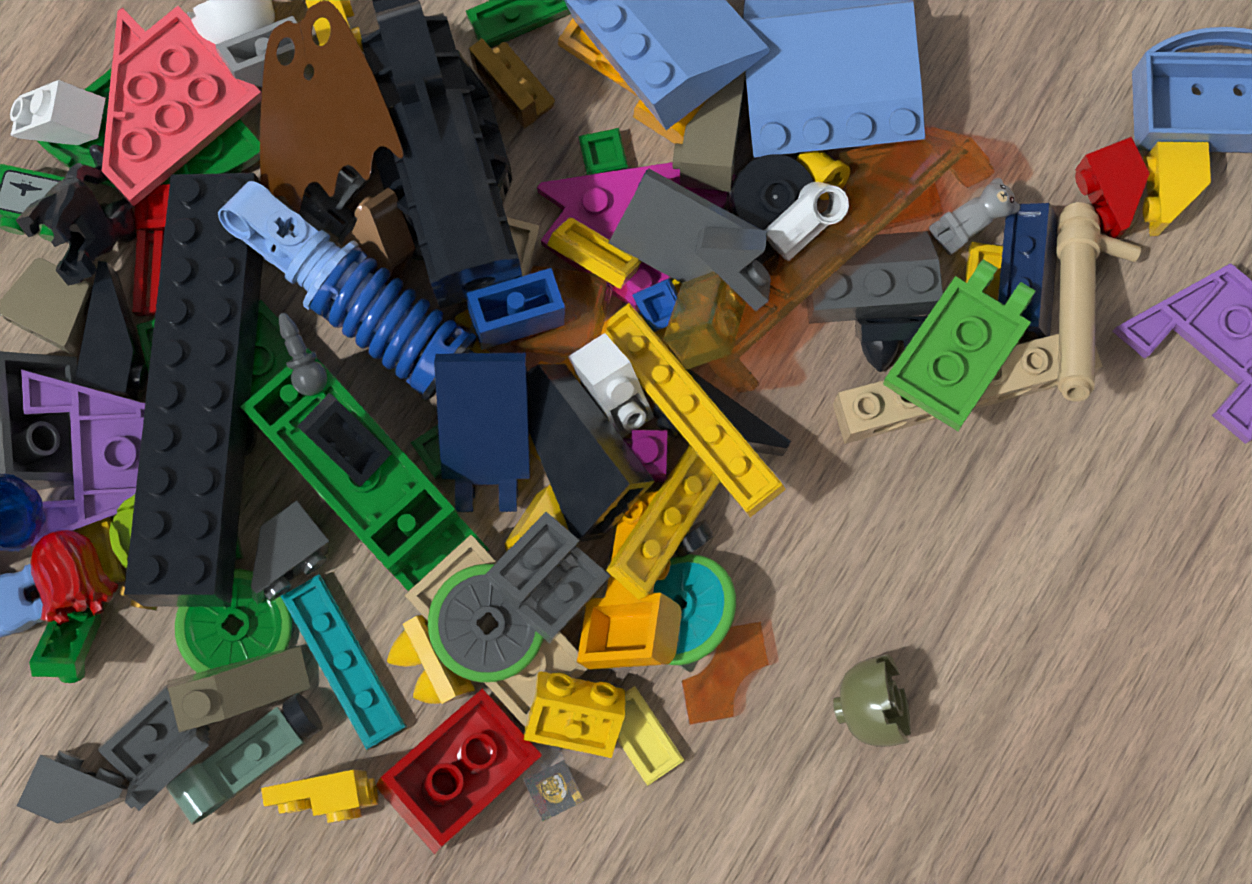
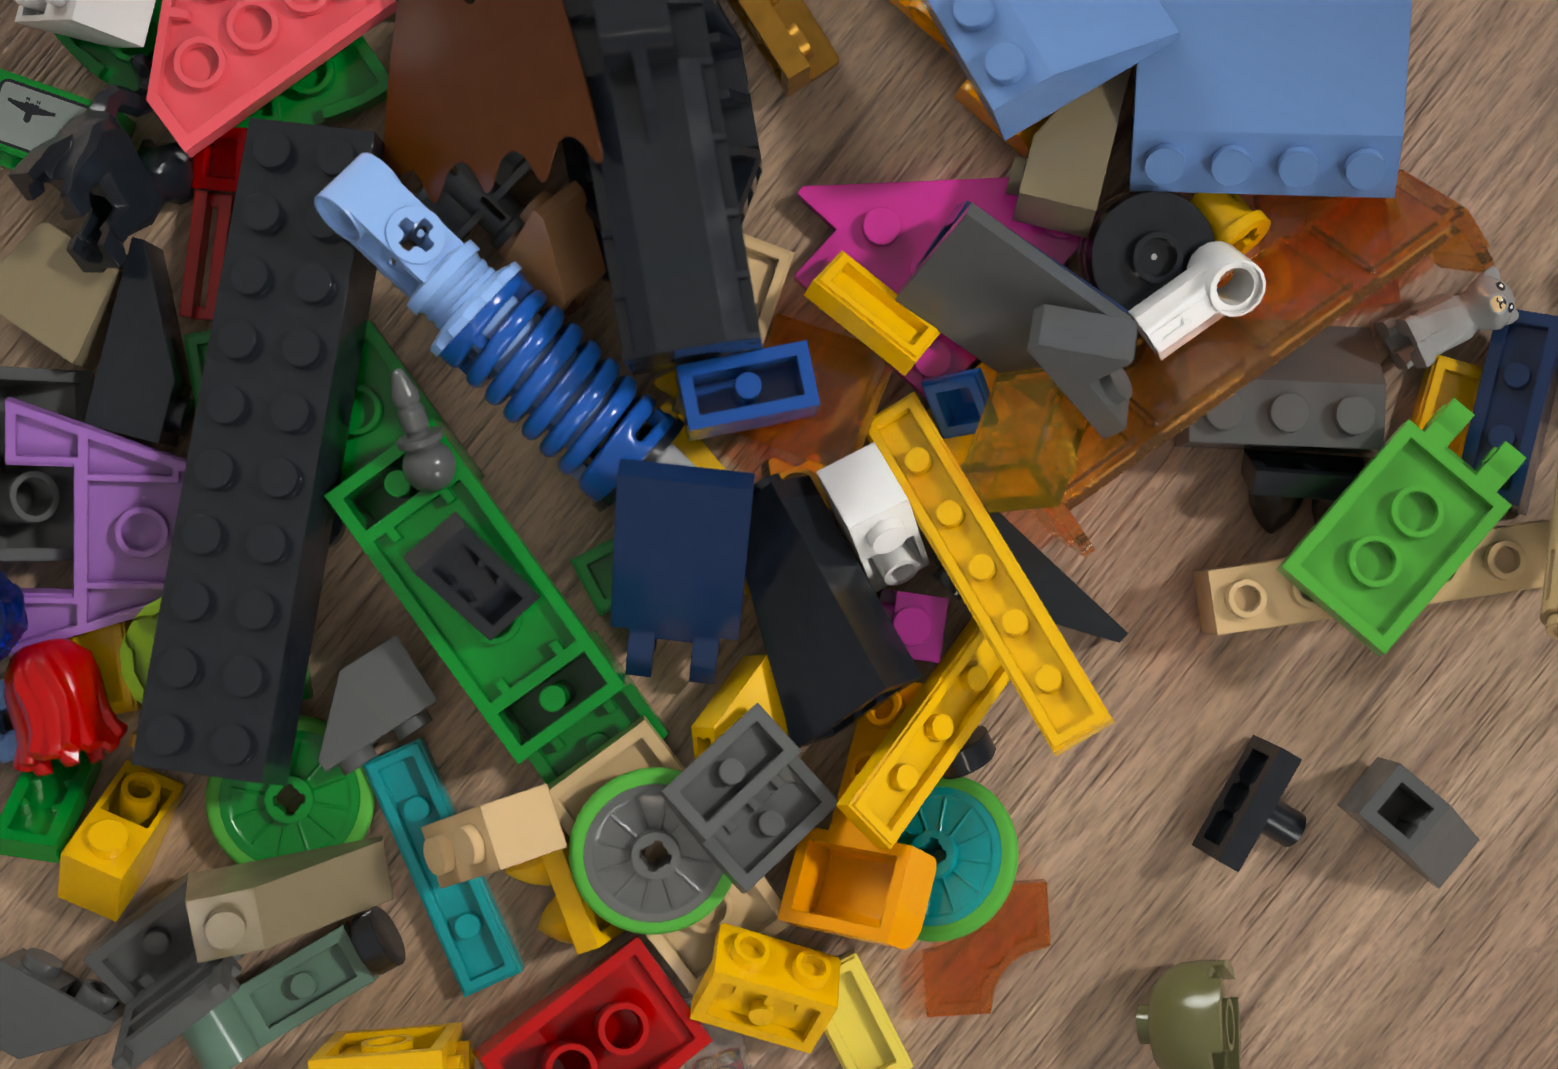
camera: 10 degrees right, 10 degrees up
green tile [578,128,628,175] -> none
none -> yellow slope [57,760,185,922]
none -> tan brick [421,784,567,889]
none -> black tile [1191,735,1306,872]
none -> dark grey slope [1338,757,1479,889]

